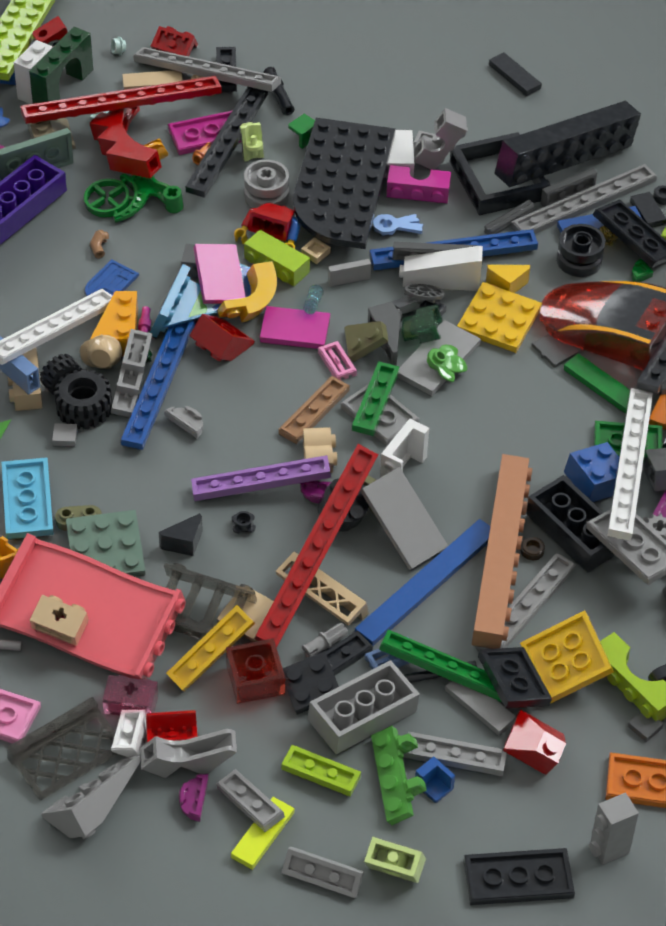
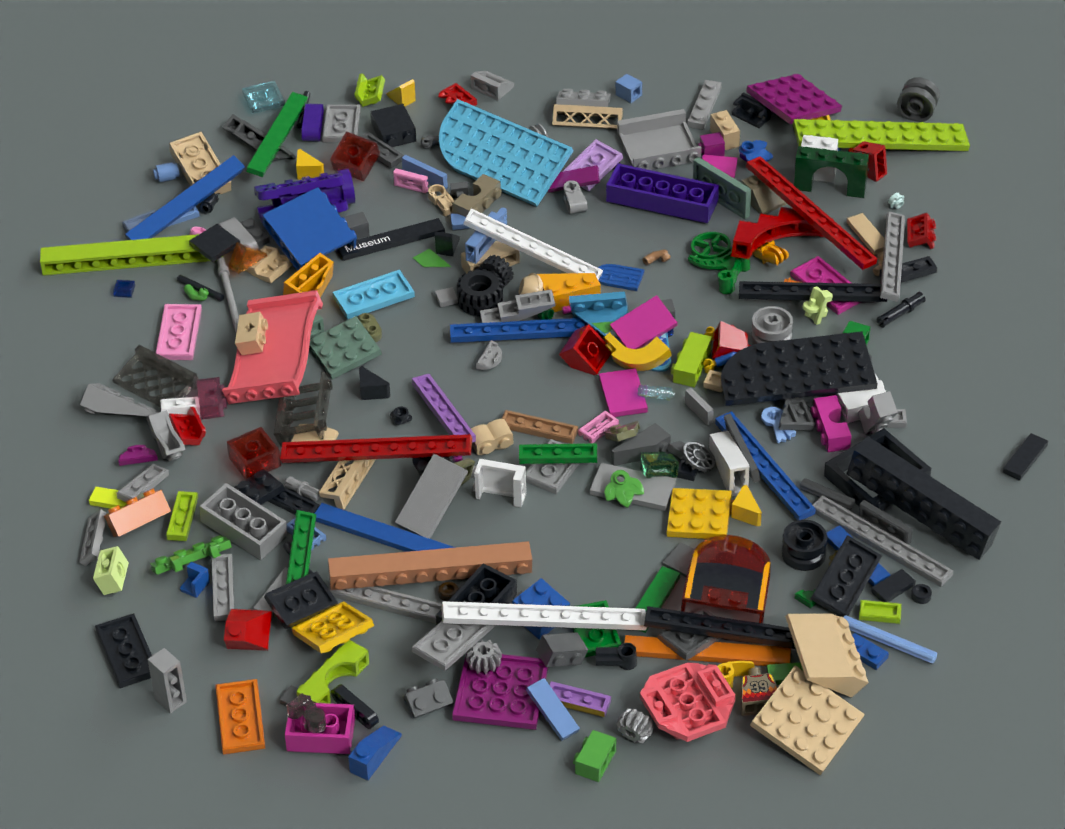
camera: 75 degrees right, 5 degrees down
yellow plate [166,605,255,692] -> none
none -> brick [104,488,171,537]
none -> dark grey wing [778,398,815,430]

